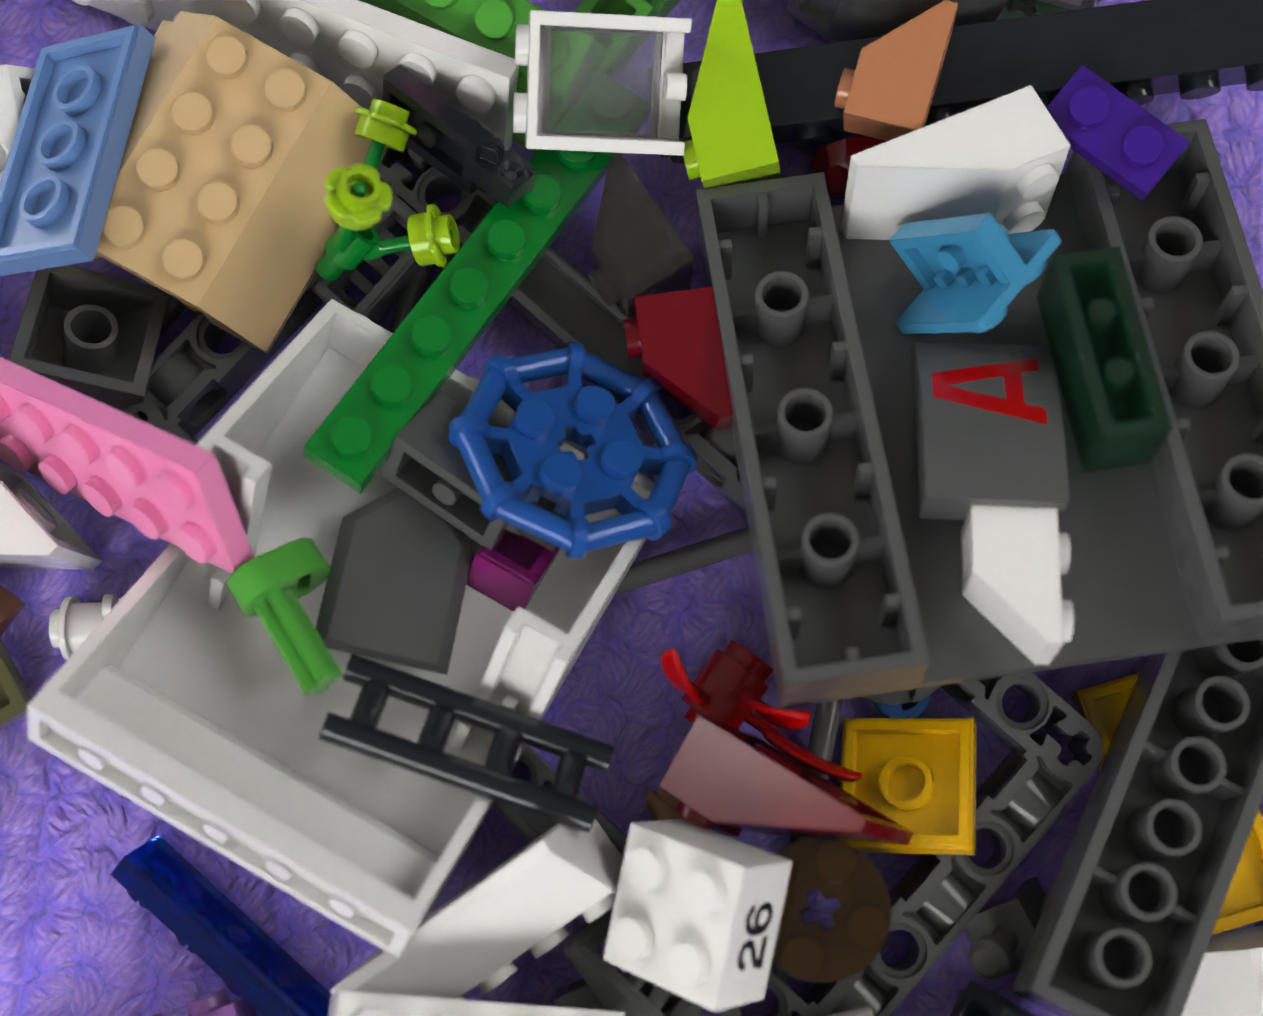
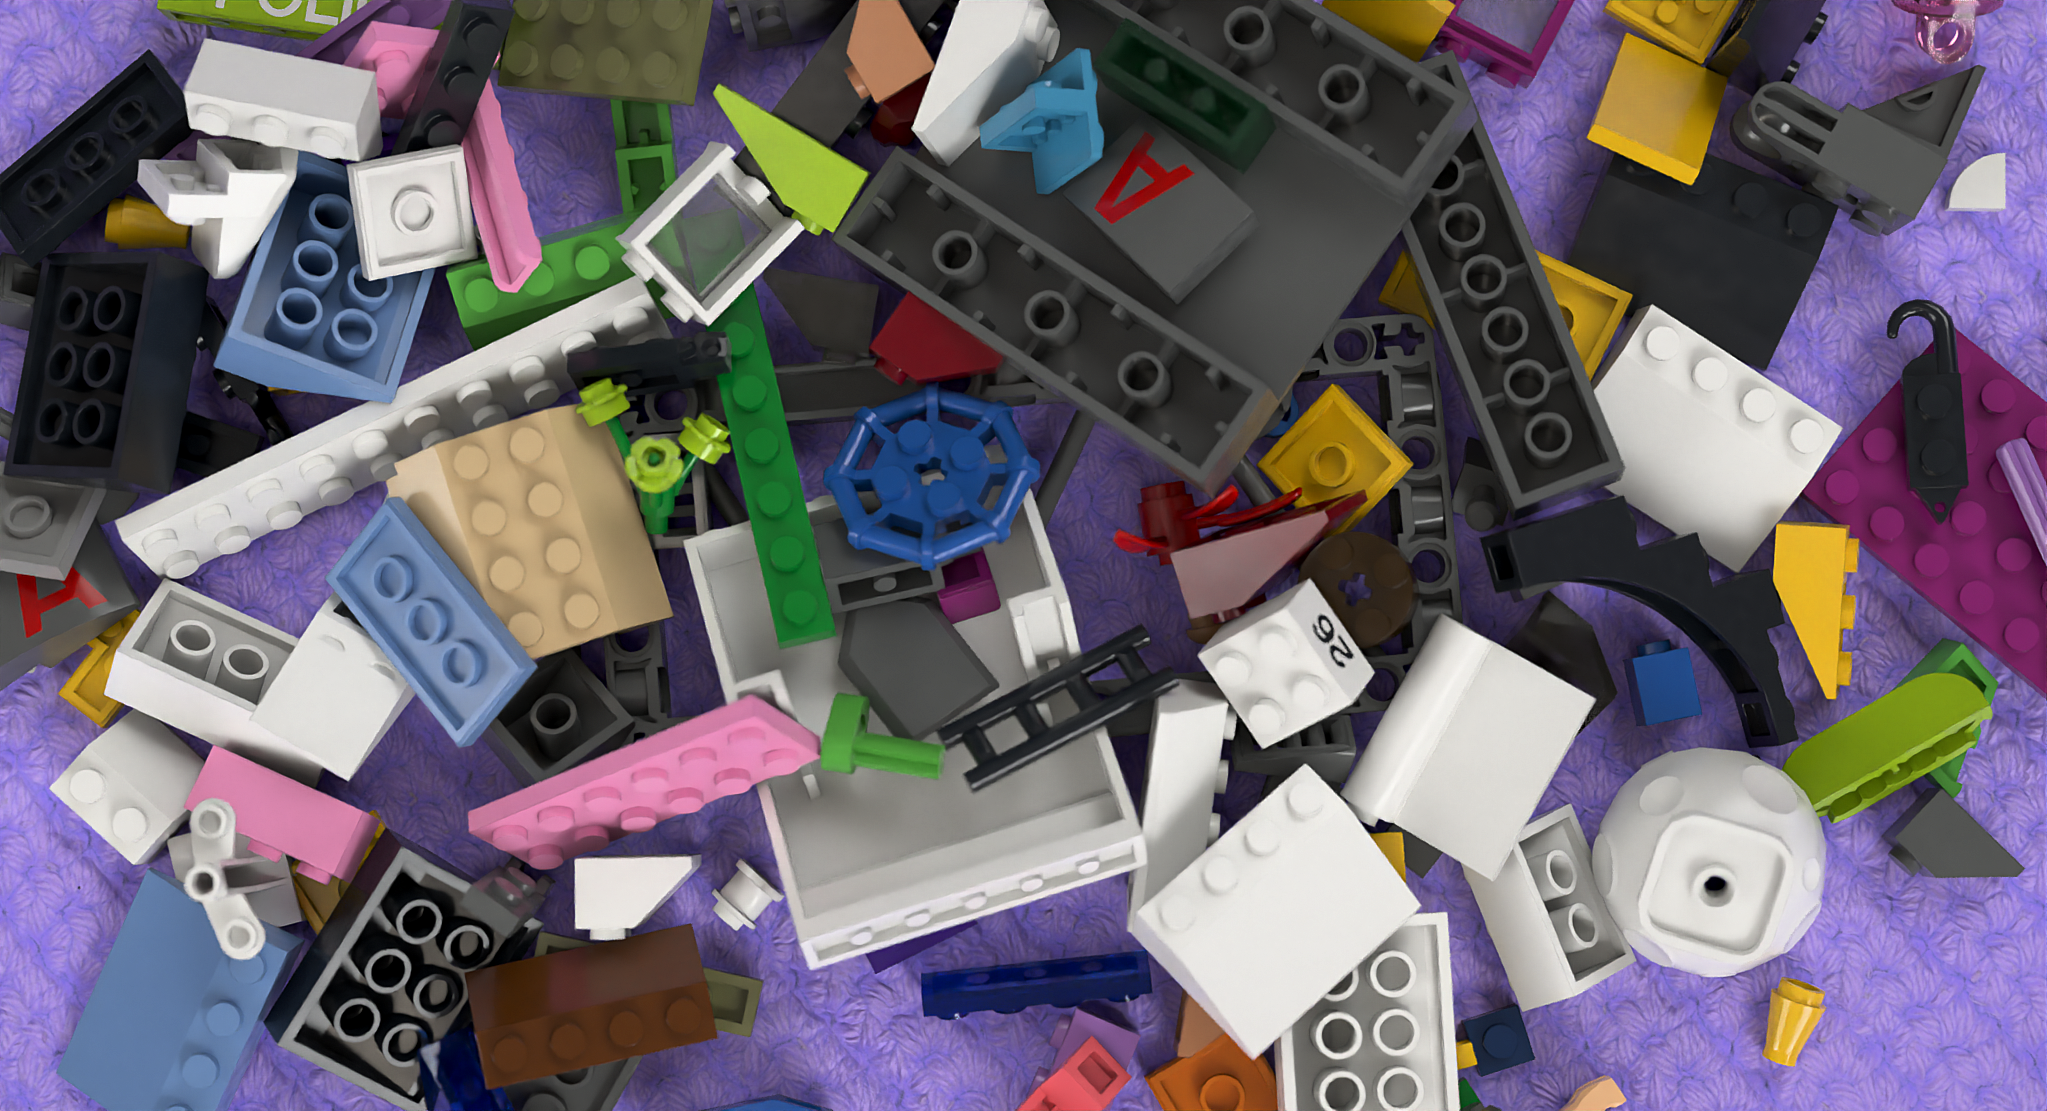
camera: 50 degrees left, 5 degrees up
white slope [961,505,1074,665] -> none

